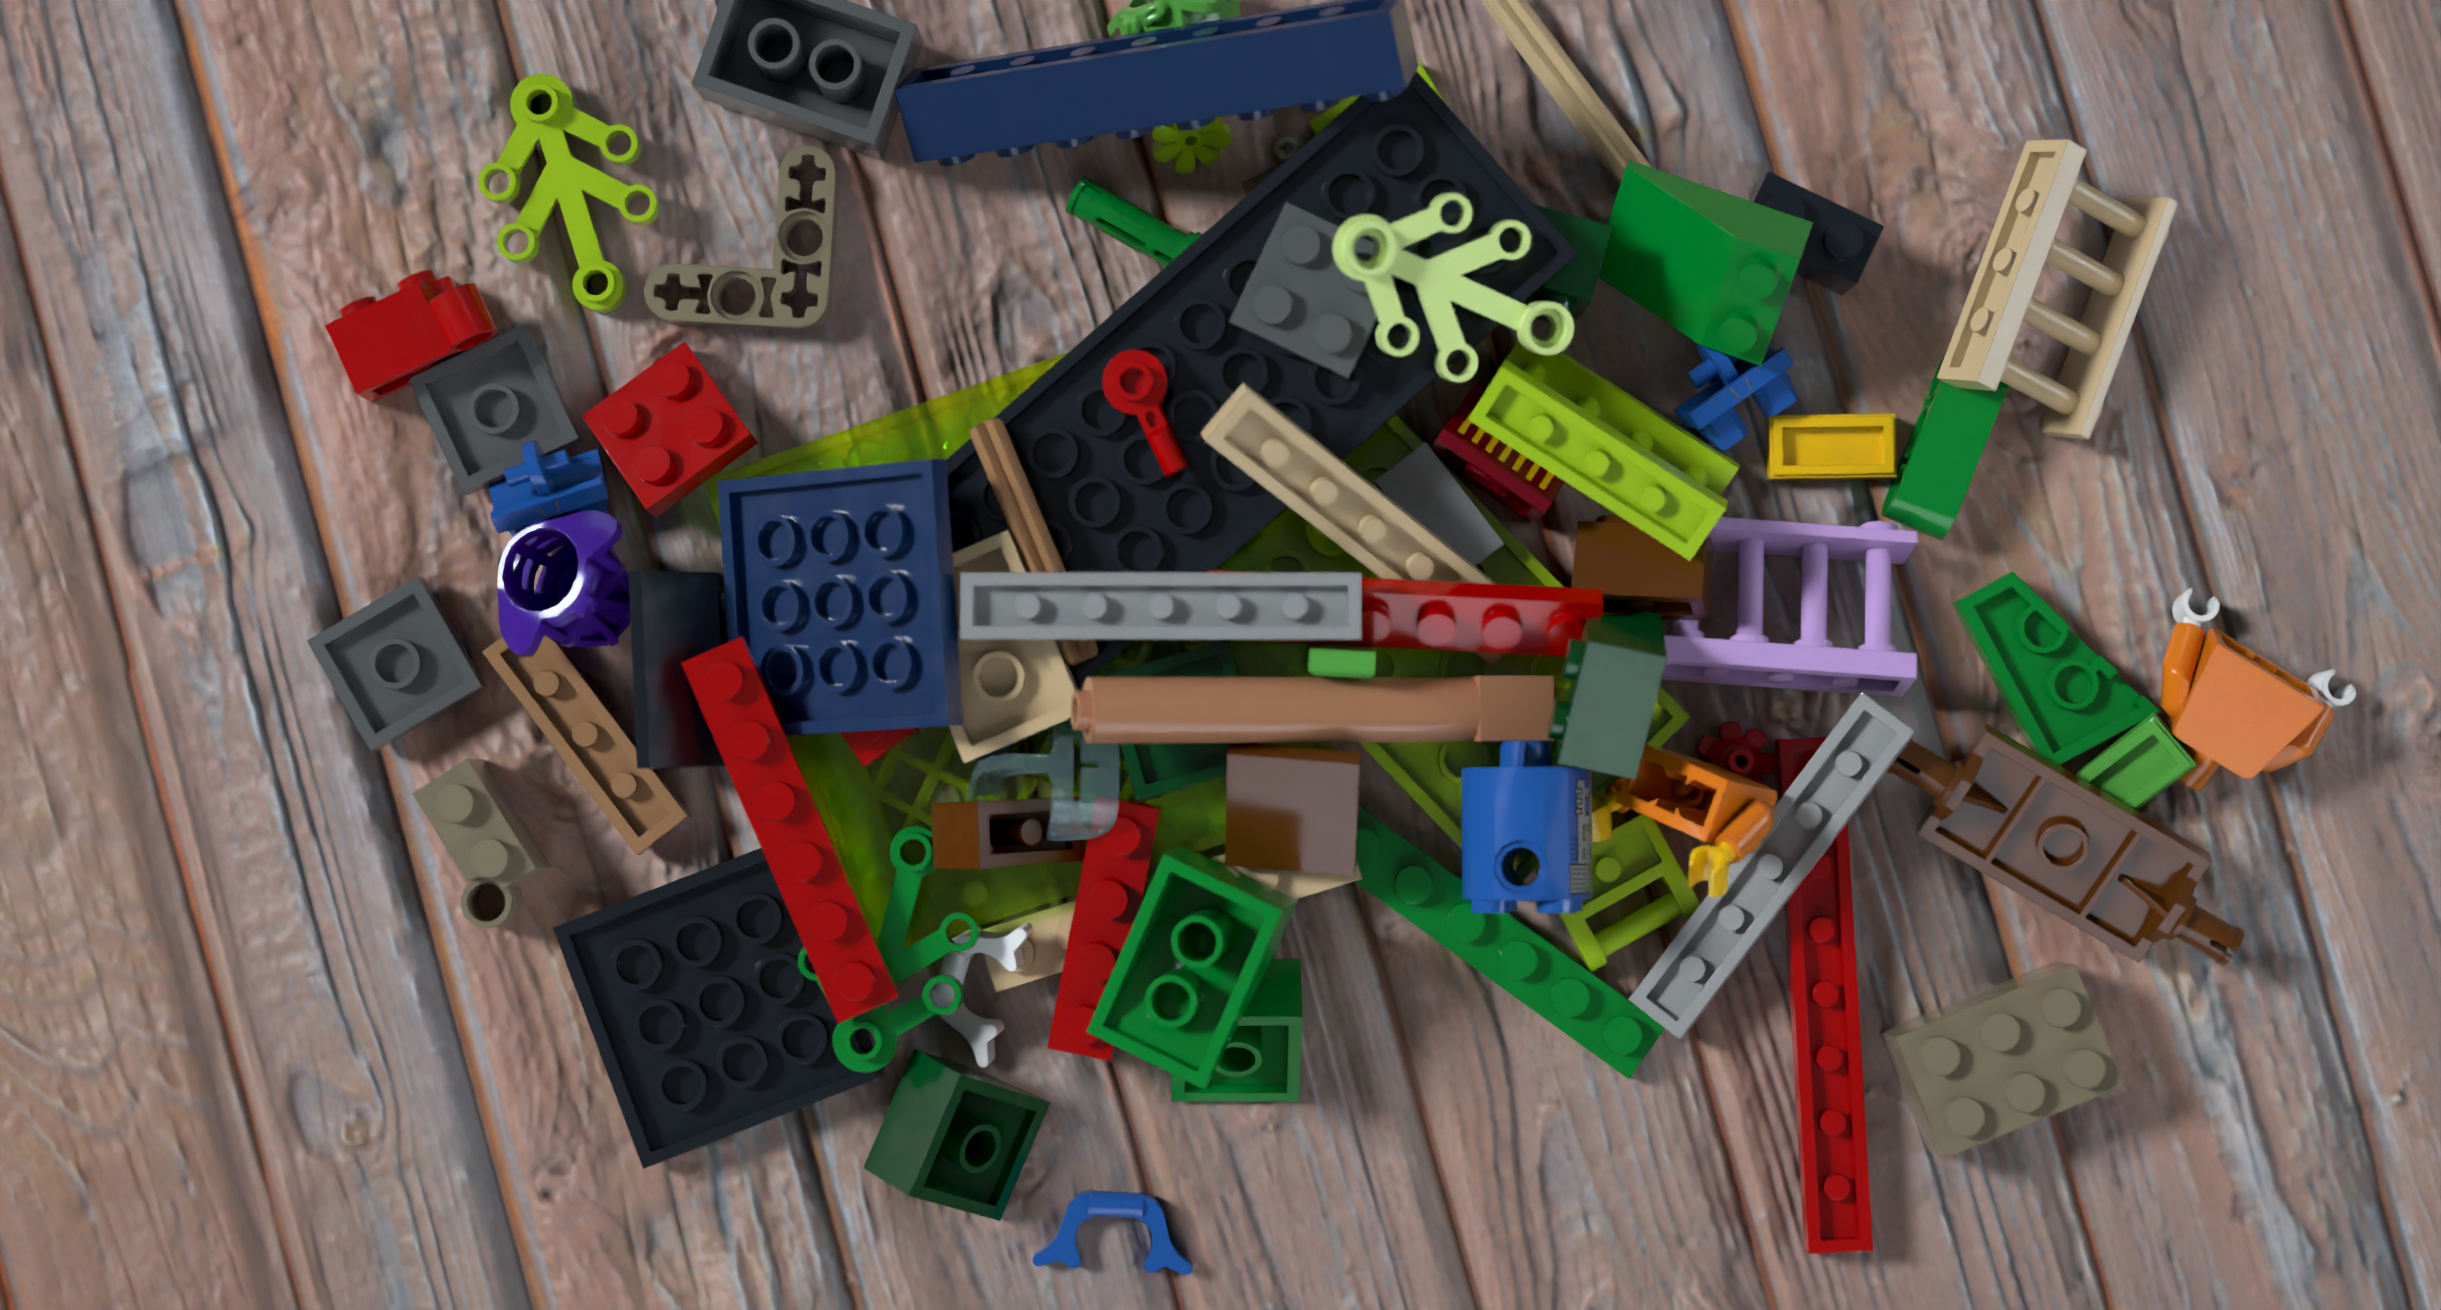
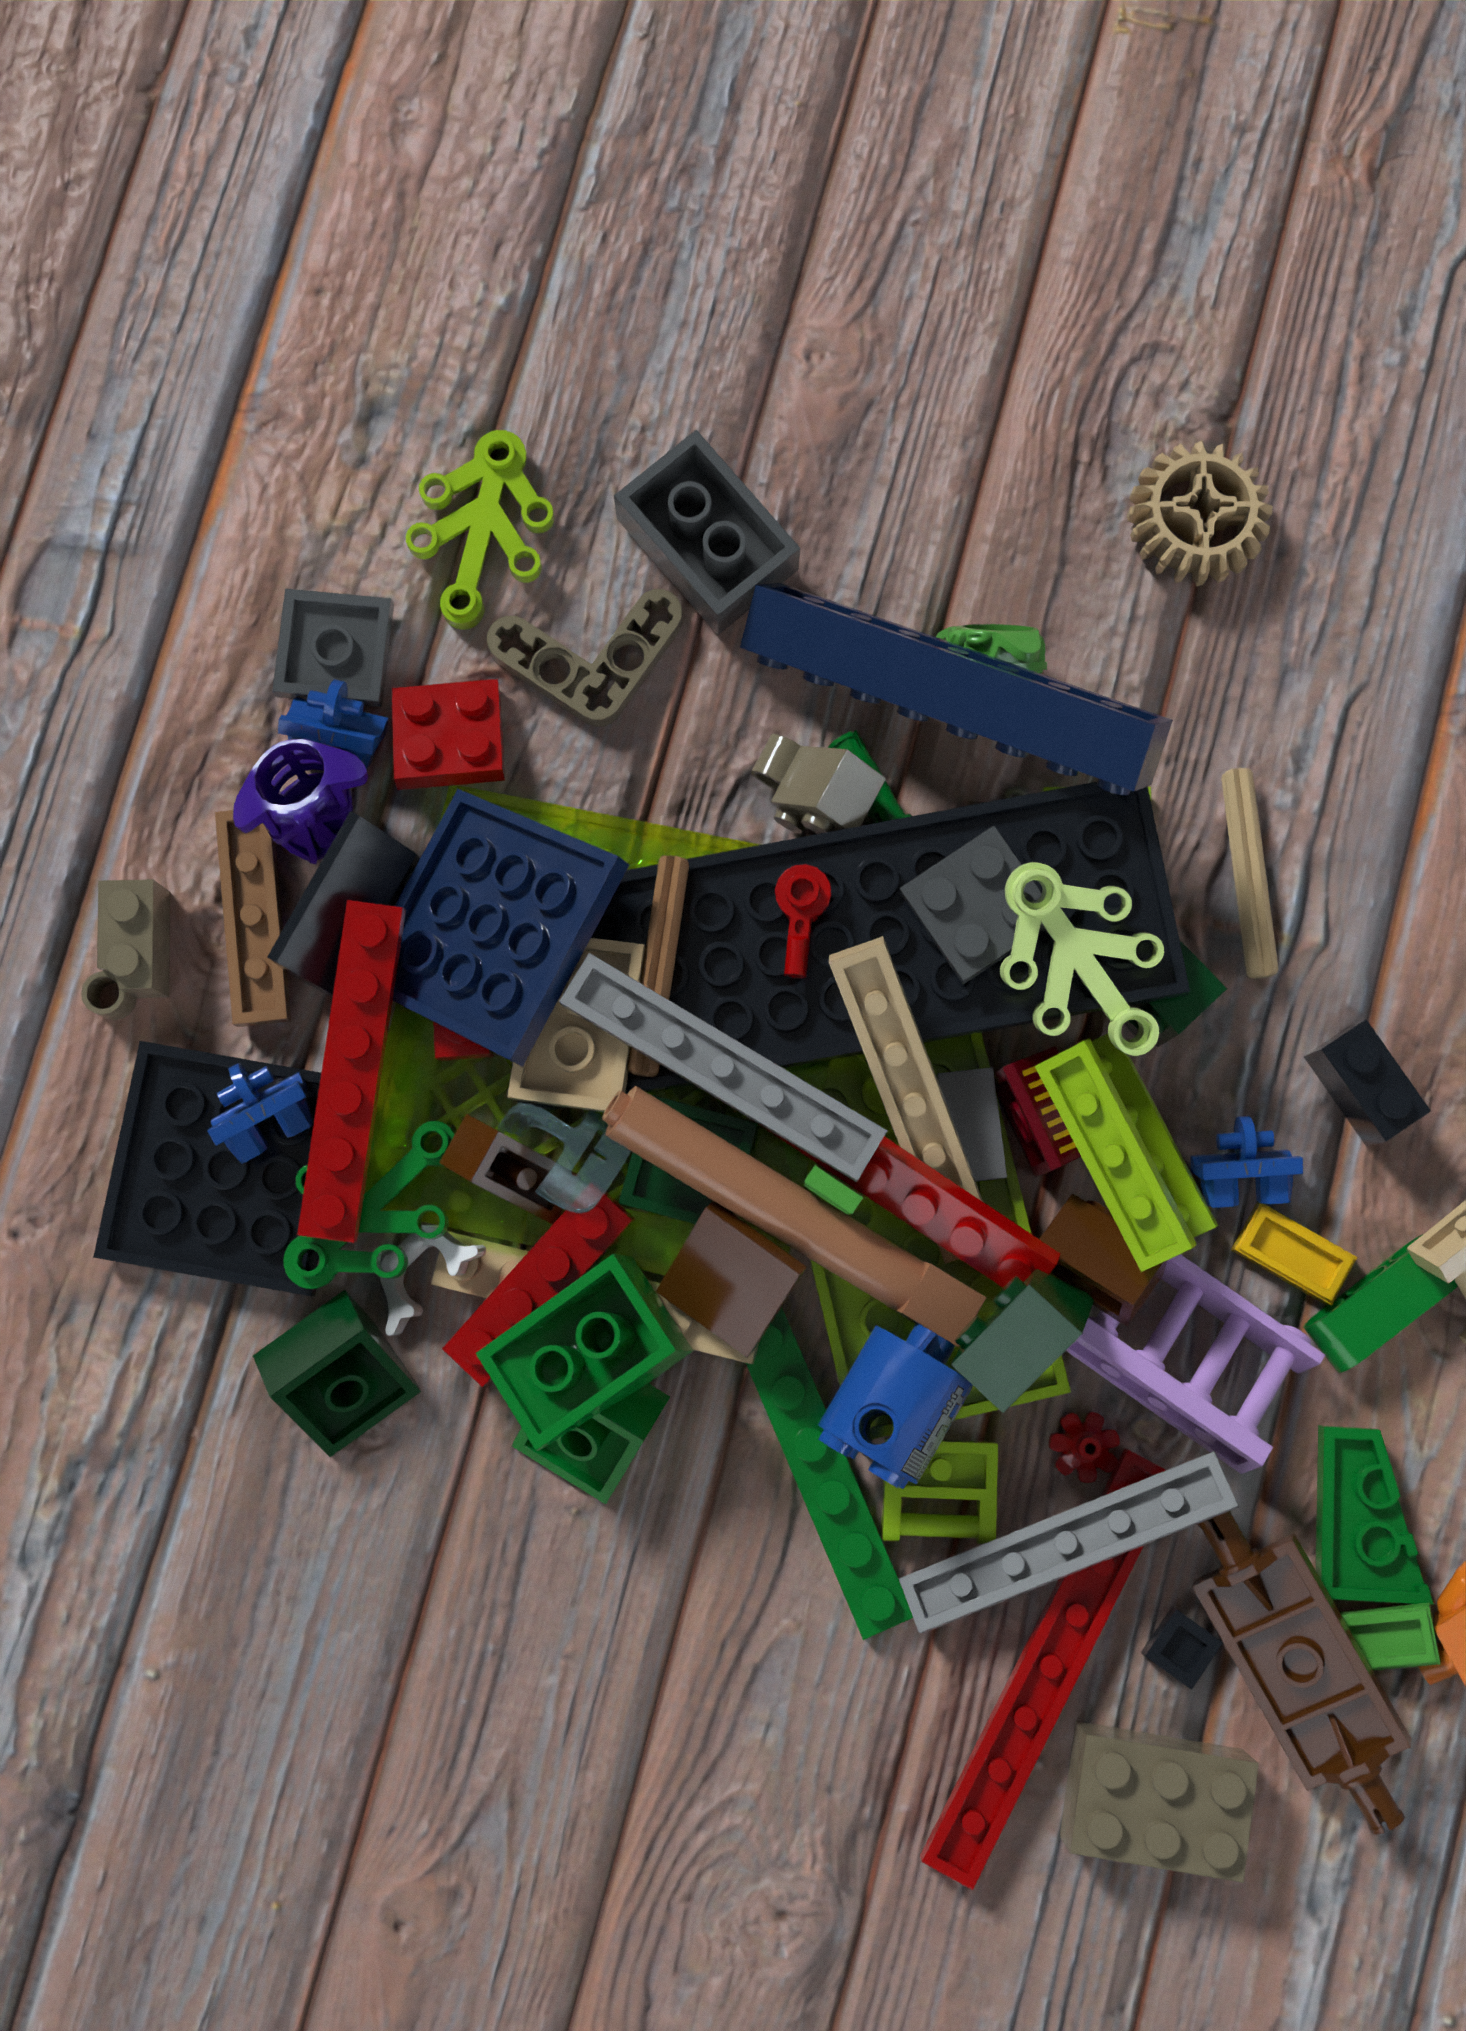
camera: 35 degrees right, 5 degrees down
dark grey plate [307,576,487,752] -> none
red hinge [325,270,498,402] -> none
blue helmet [1032,1189,1192,1275] -> none
lime plant [1151,117,1232,174] -> none
orange torso [1592,744,1777,898] -> none
green slope [1599,160,1813,366] -> none
none -> blue hips [208,1063,314,1163]
none -> dark tan hinge [751,734,886,834]
none -> black tile [1141,1606,1223,1690]

